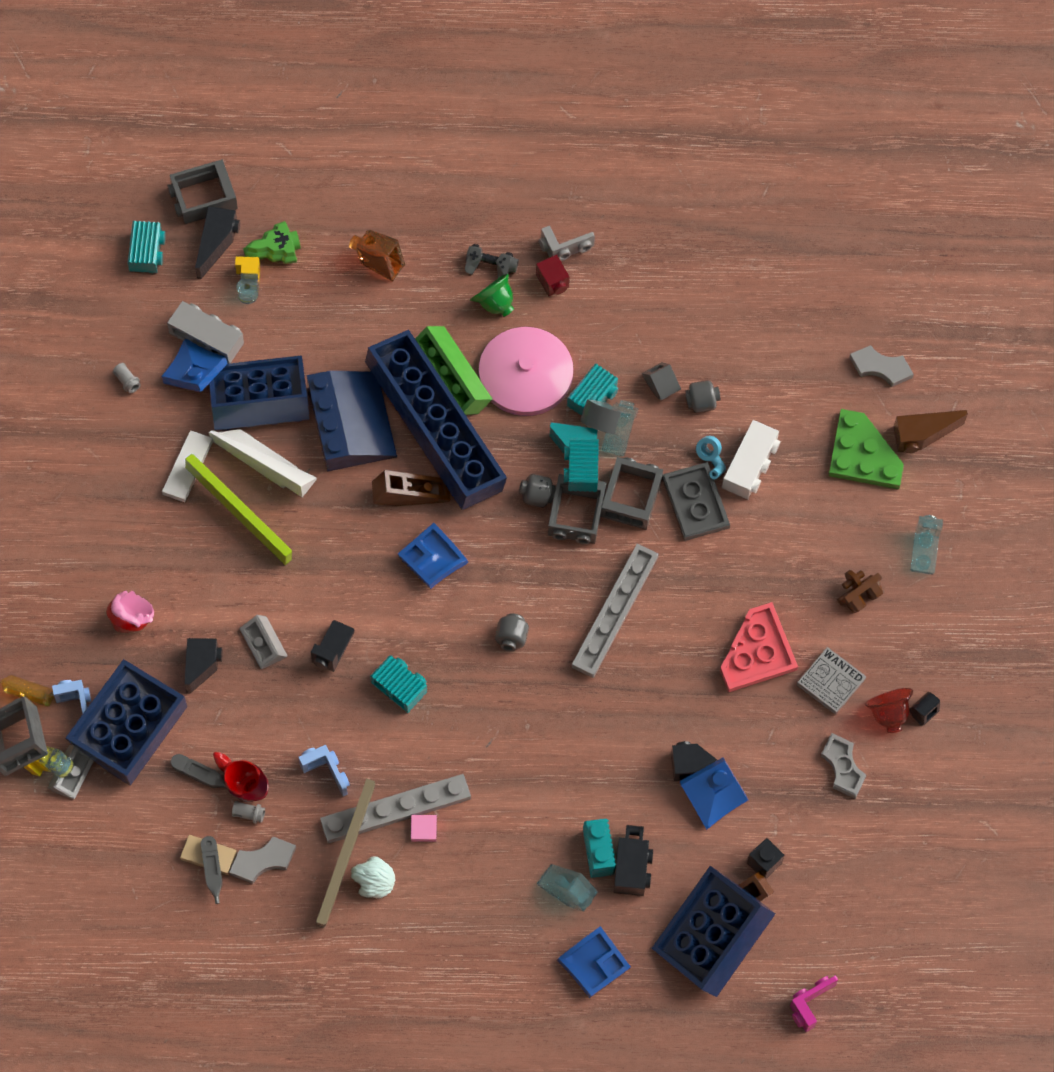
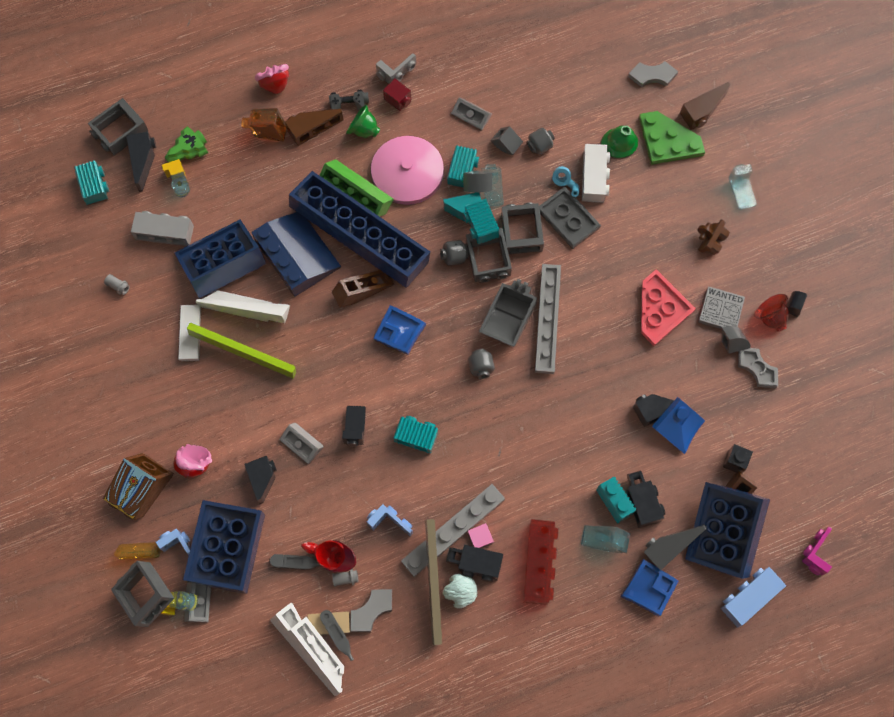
camera: 20 degrees left, 5 degrees up
blue plate [161,339,228,392] -> none
none -> reddish brown slope [103,453,174,520]
none -> red hair [255,64,289,94]
none -> white wedge [270,603,344,696]
none -> reddish brown slope [285,109,344,146]
none -> black brick [446,545,504,582]
none -> light grey slope [451,97,492,130]
none -> dark grey piece [479,279,537,347]
none -> clear red brick [523,519,558,605]
none -> green hat [601,125,638,158]
none -> dark grey slope [644,525,707,570]
none -> dark grey brick [721,326,751,353]
none -> light blue brick [721,567,786,628]

